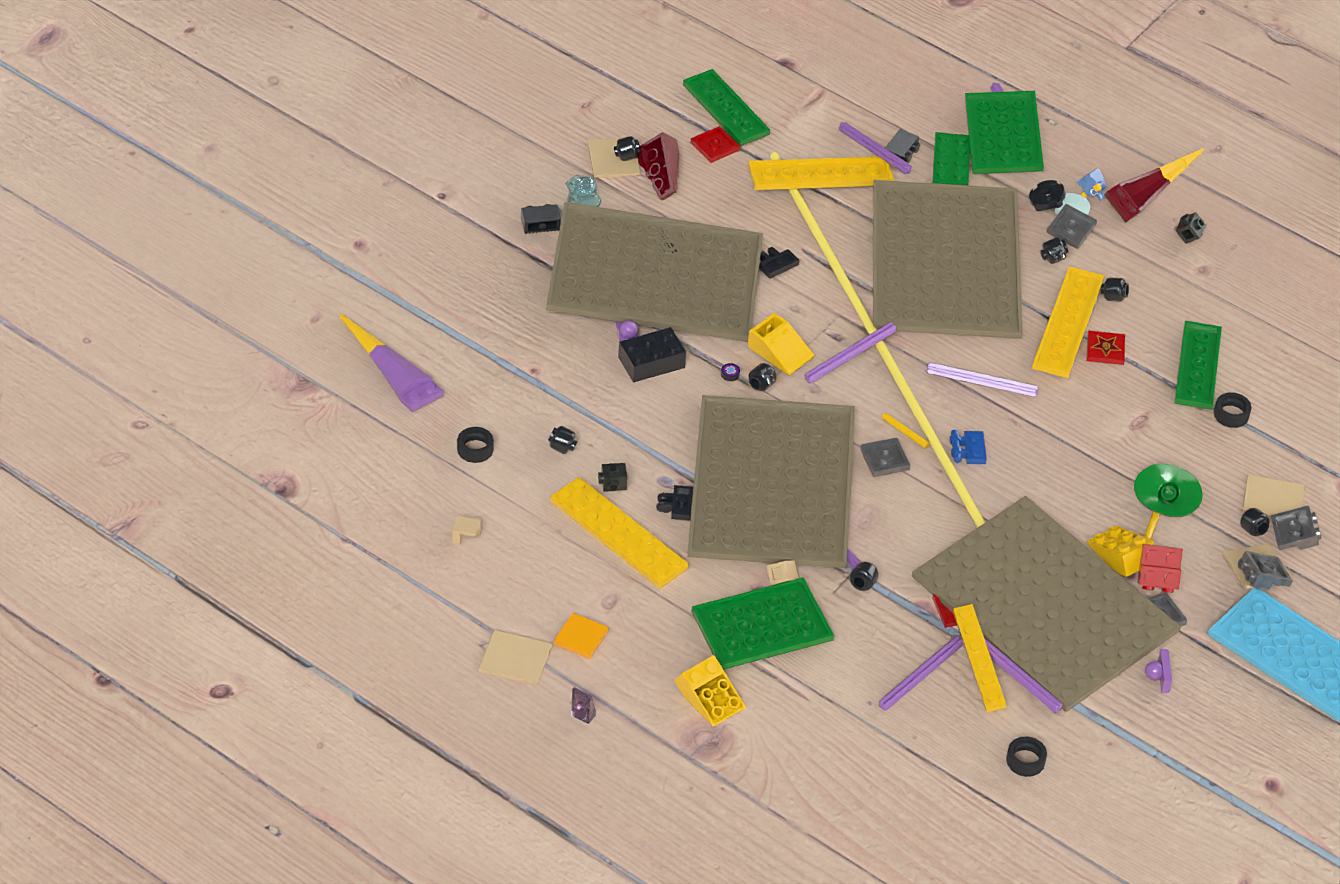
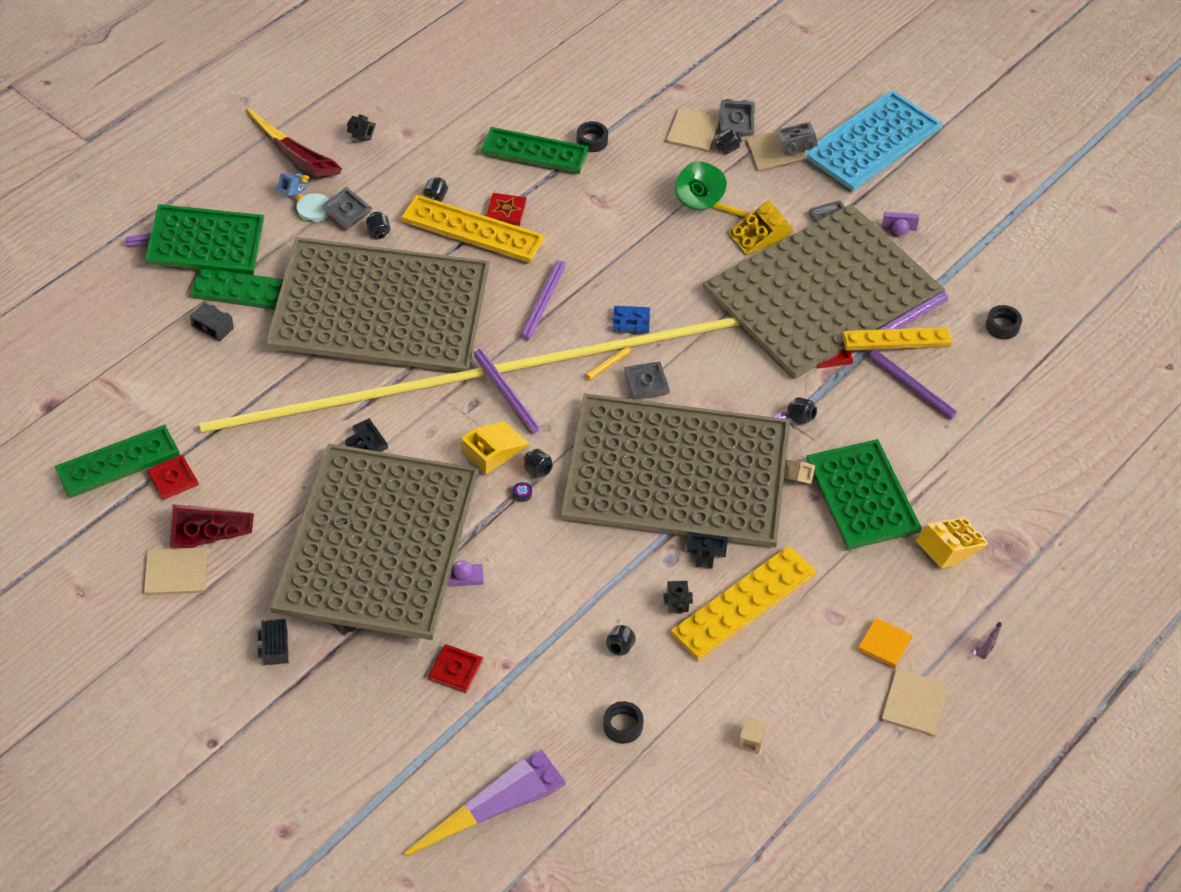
camera: 85 degrees left, 5 degrees up
clear light blue helmet [565,175,602,207] -> none
black head [614,136,641,161] -> none
black brick [618,327,686,383] -> none
yellow plate [747,156,894,190] -> none
medium lavender axle [839,122,912,174] -> none
black plate [1029,180,1066,211] -> none
plate [1137,544,1183,593] -> none
none -> red tile [428,644,483,693]

